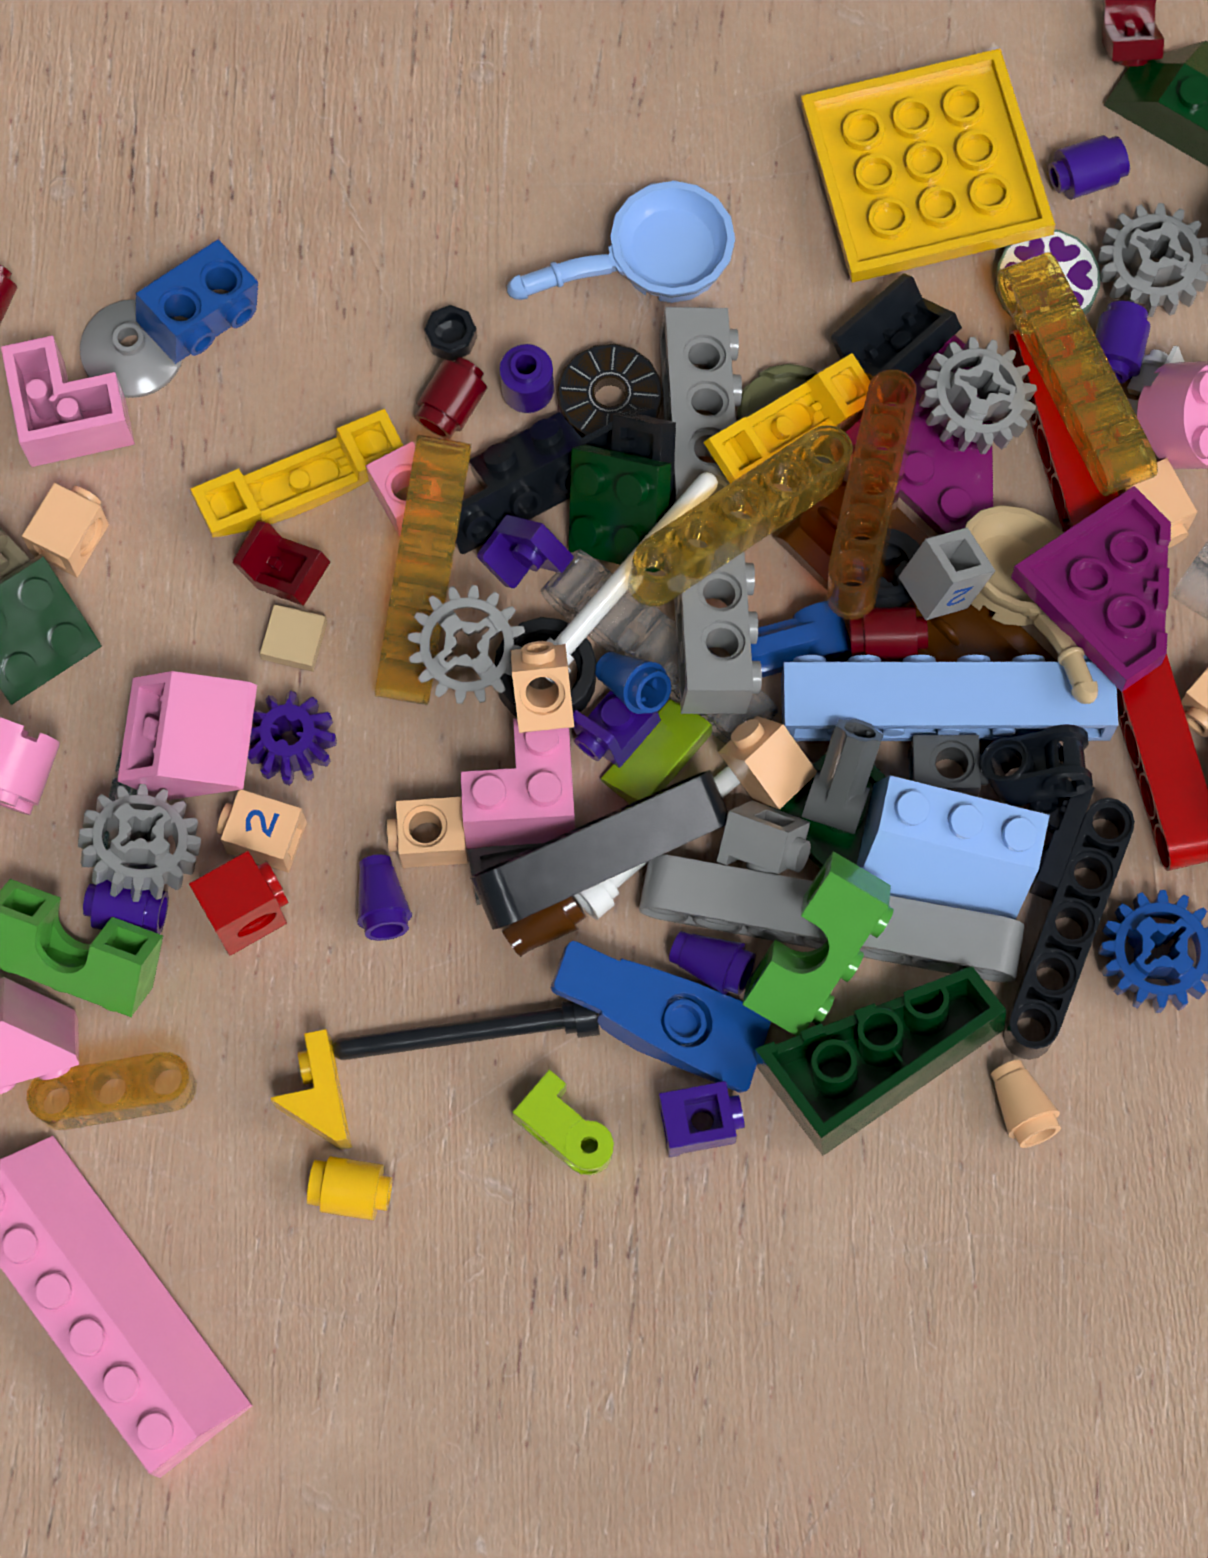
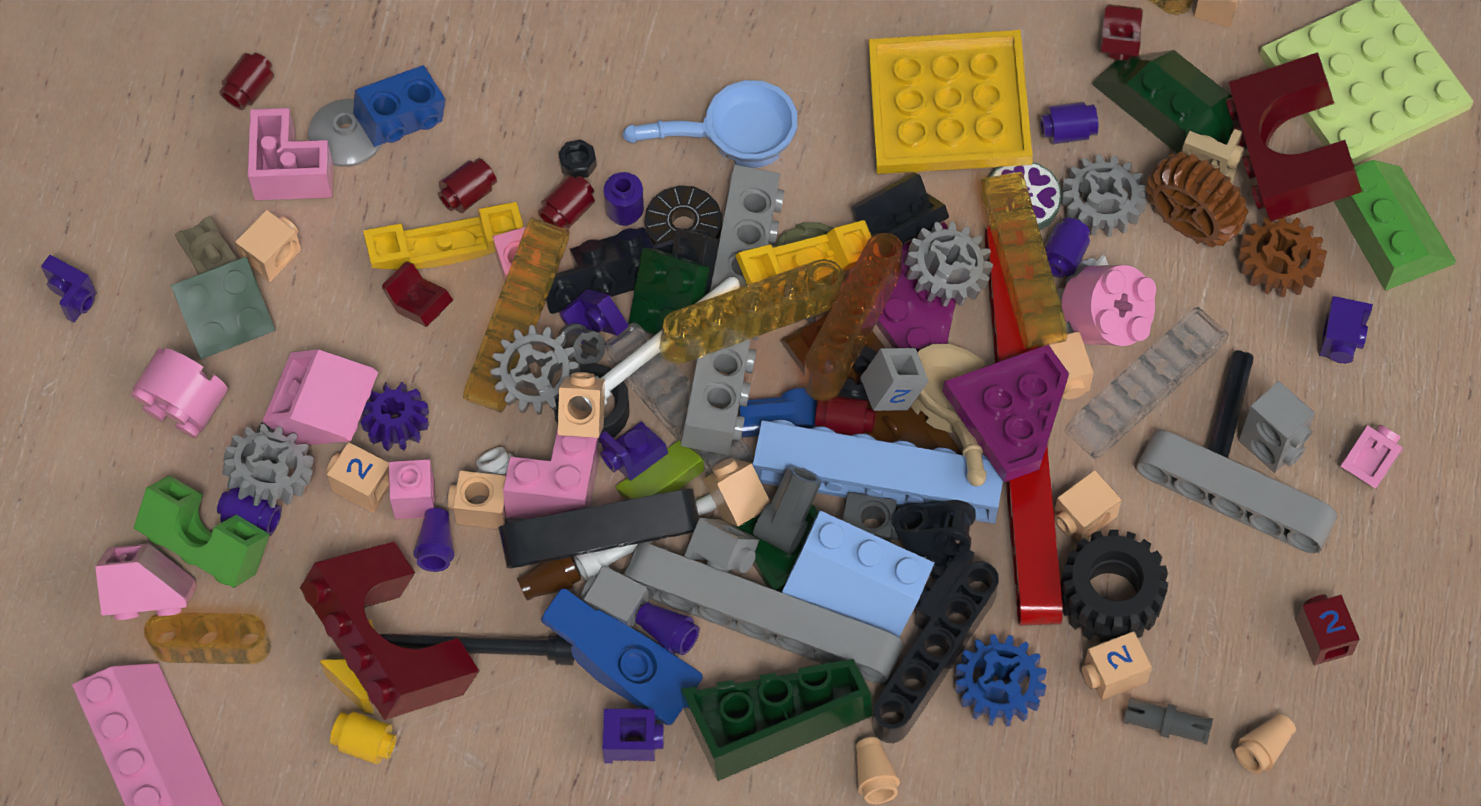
camera: 10 degrees right, 10 degrees down
red brick [189,851,289,956] -> none
tan tile [260,604,327,672] -> none
lime leg [513,1069,614,1176] -> none
blue cone [595,652,671,714] -> none
bright green arch [742,851,894,1036] -> none
none -> dark red arch [300,541,480,720]
none -> bright pink brick [389,459,436,519]
none -> dark red brick [438,158,497,213]
none -> white plate [476,447,514,476]
none -> dark grey bush [557,323,605,365]
none -> light grey brick [581,566,649,629]

